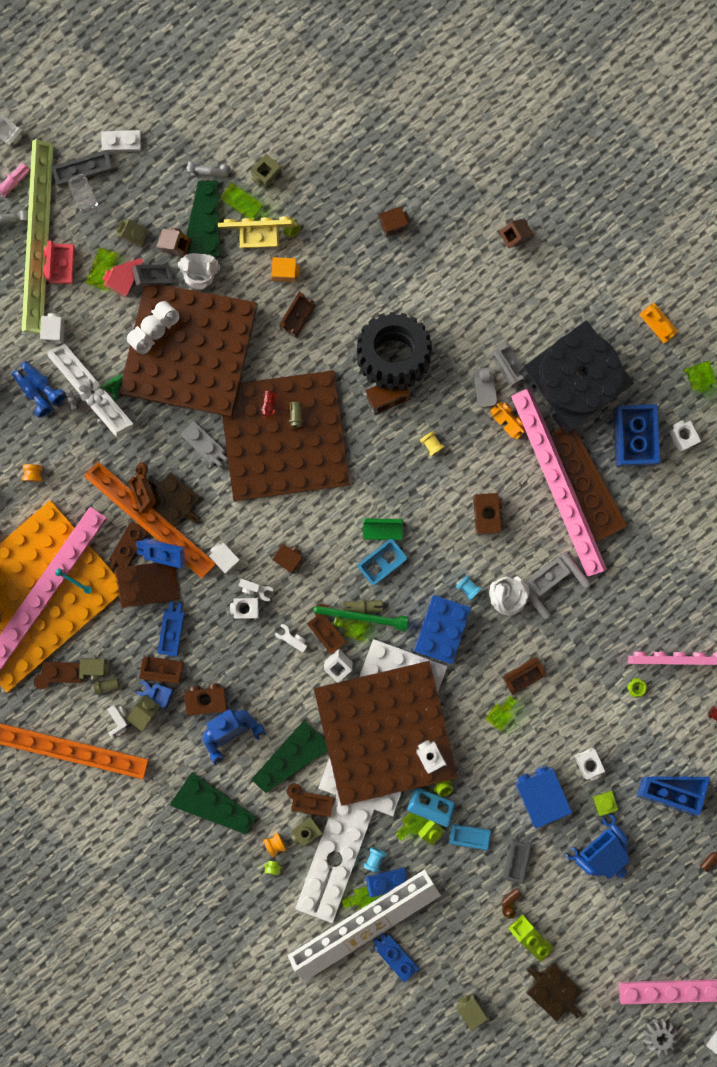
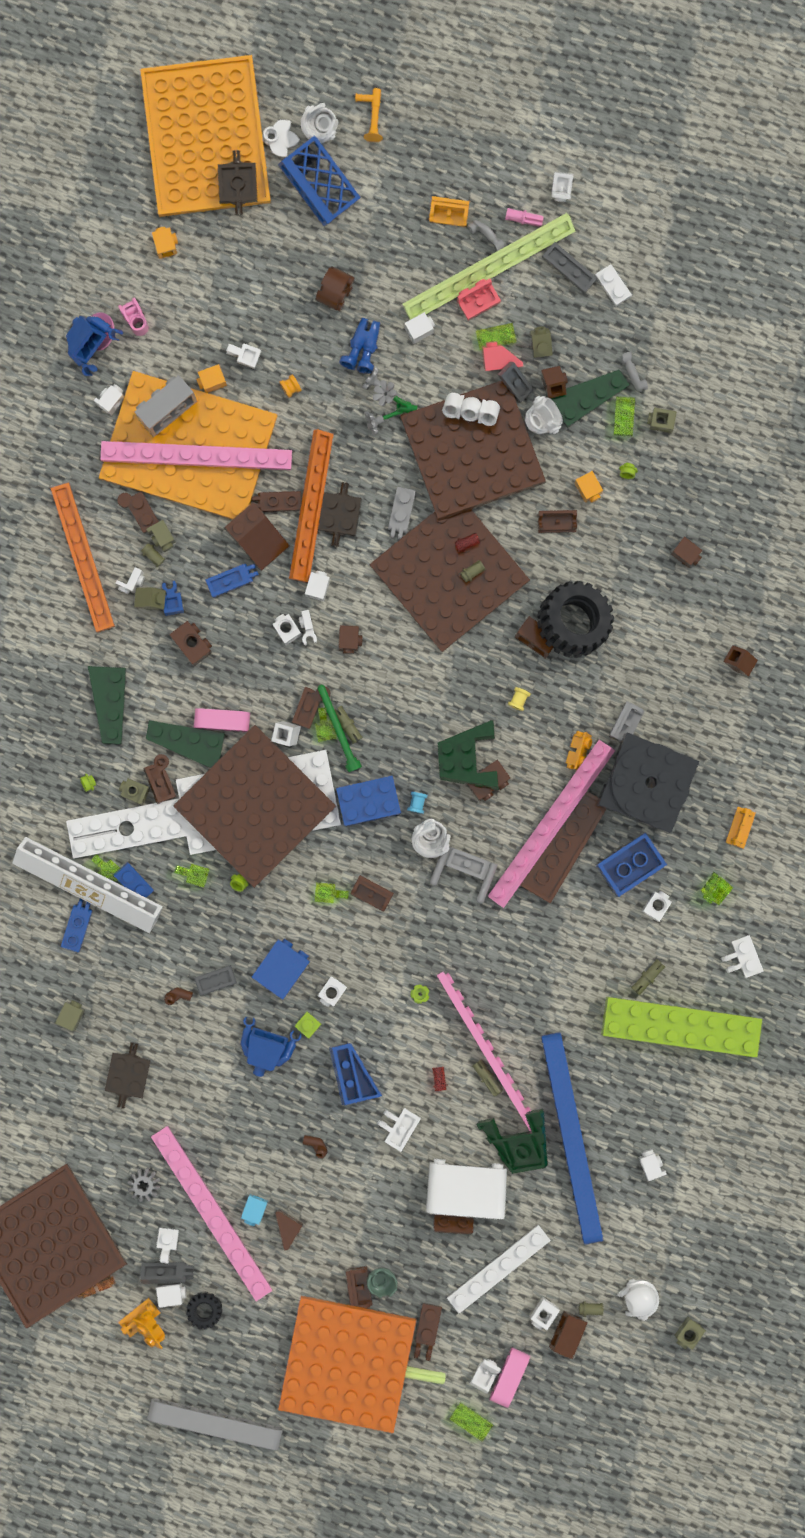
camera: 60 degrees right, 0 degrees up
white plate [48,344,133,437] -> none
teal hinge [55,569,92,594] -> none
clear piece [68,174,98,215] -> none
reddish brown hinge [128,462,156,513] -> none
blue hinge [136,539,185,568] -> none
reddish brown hinge [139,656,184,684] -> none
blue torso [202,709,266,765] -> none
light yellow bracket [218,217,297,249] -> none
light orange wheel [264,832,287,858] -> none
white plate [275,624,307,652] -> none
dark azure piece [358,539,407,585] -> none
green panel [363,518,403,540] -> none
medium azure bush [364,847,387,873] -> none
dark azure piece [407,788,455,827] -> none
white brick [416,740,446,774] -> none
lime plate [418,820,445,846] -> none
dark azure tile [449,823,491,850] -> none
light grey piece [473,367,497,408] -> none
lime bracket [508,914,554,962] -> none
none -> bright pink beam [194,708,250,732]
none -> dark green wing [438,720,499,790]

